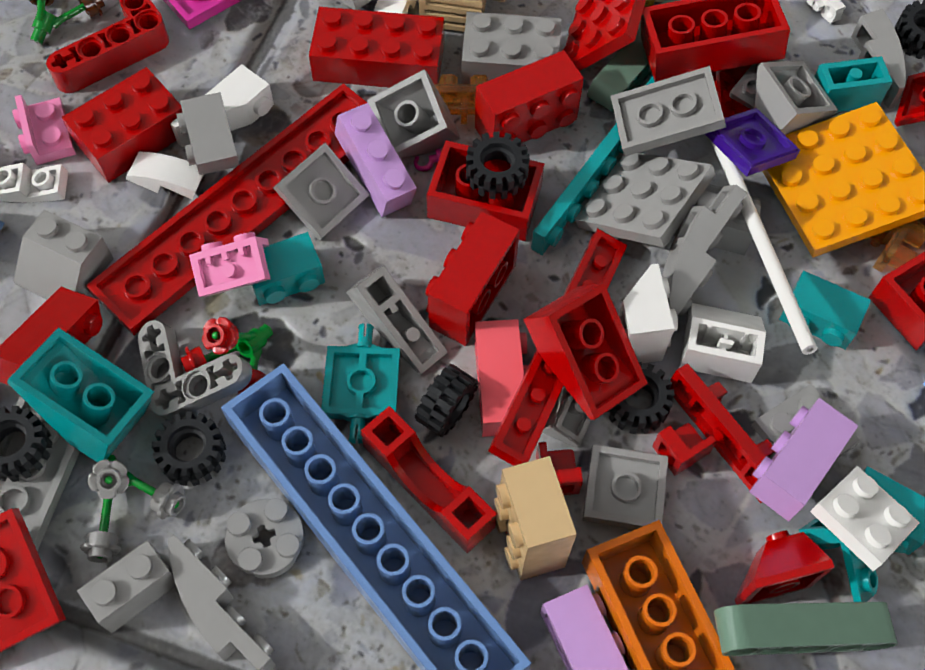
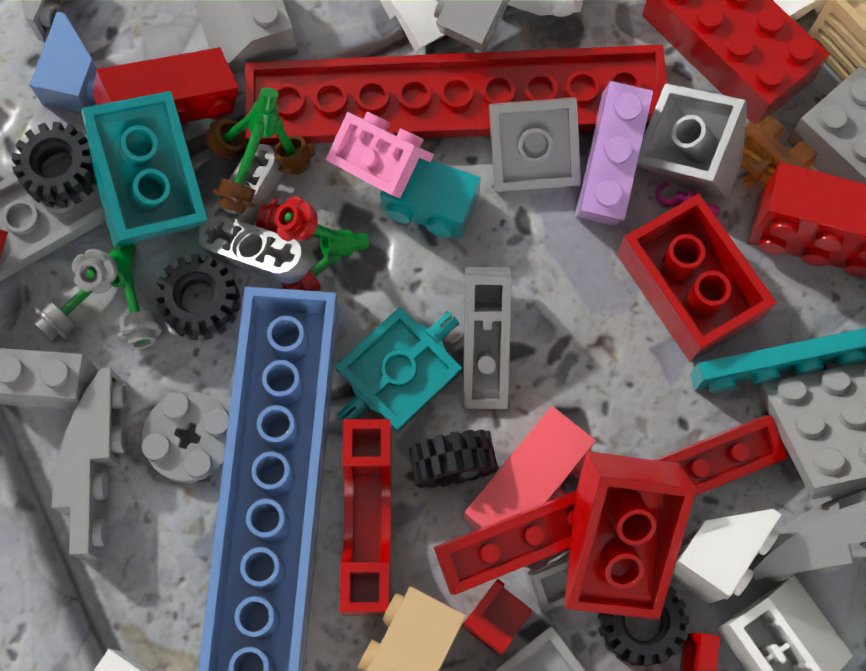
camera: 45 degrees right, 10 degrees up
red brick [425,212,520,346] -> none
black tyre [466,131,530,200] -> none
none -> plant [205,87,315,214]

